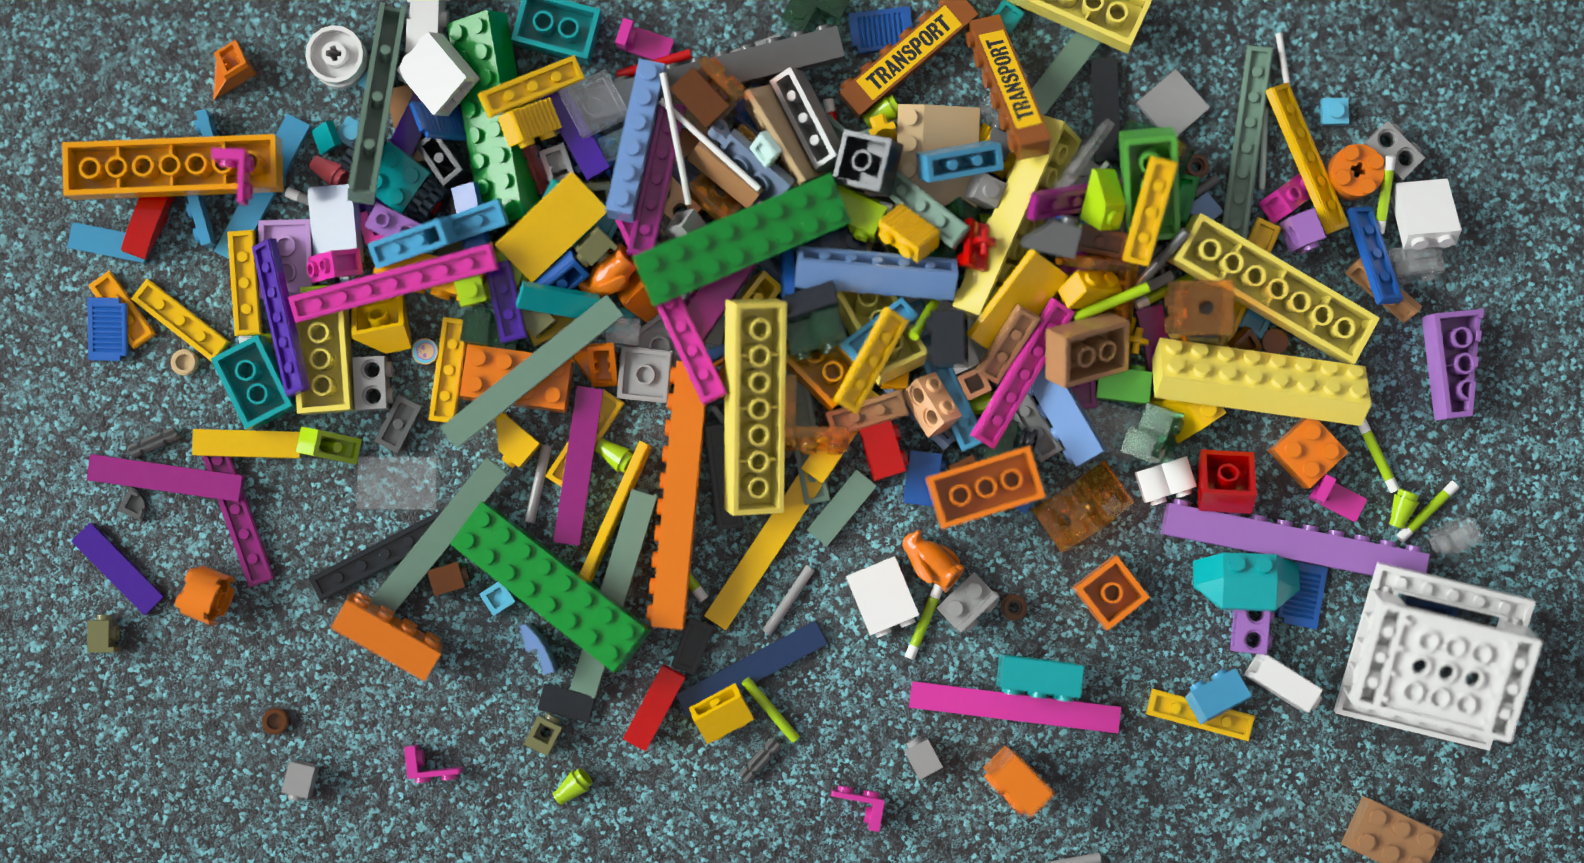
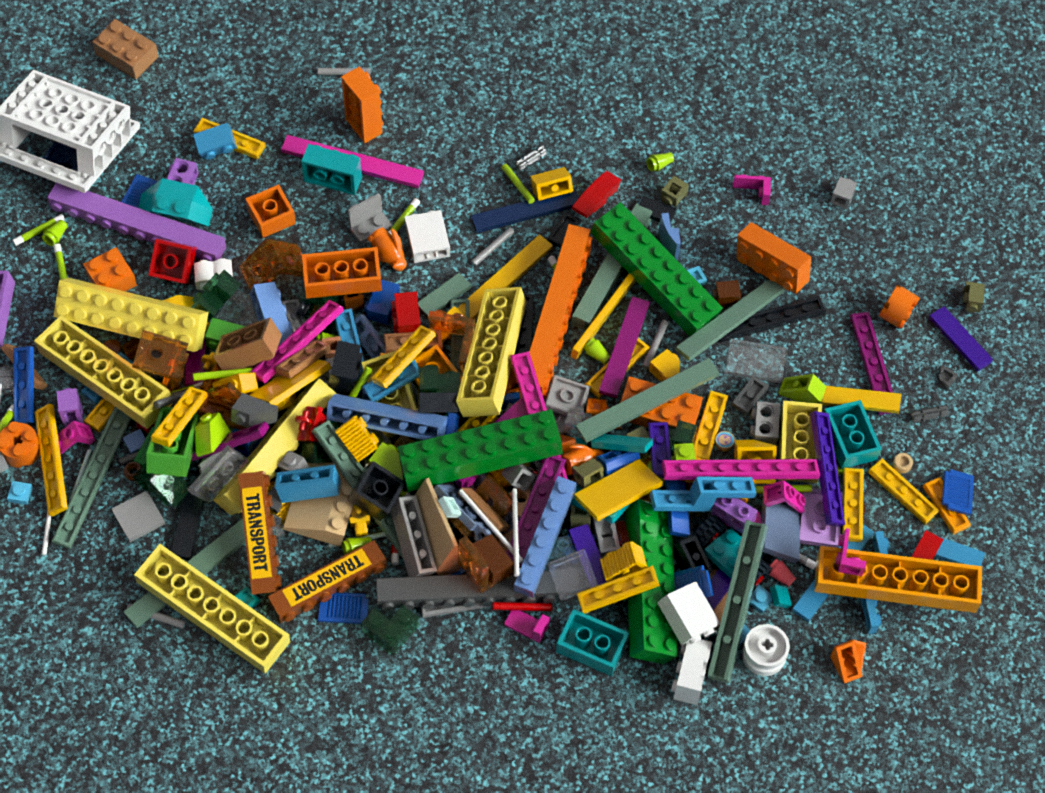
camera: 170 degrees left, 25 degrees down
magenta tile [86,454,245,502] -> none
reddish brown tile [262,707,290,735] -> none
dark pink bracket [831,785,885,832] -> none
light nougat brick [903,372,962,438] -> none
light grey brick [903,736,943,780] -> none
reddish brown plate [1000,594,1027,621] -> none
white brick [1244,654,1322,713] -> none
dark pink bracket [1308,475,1367,522] -> none
clear brick [1429,517,1482,554] -> none

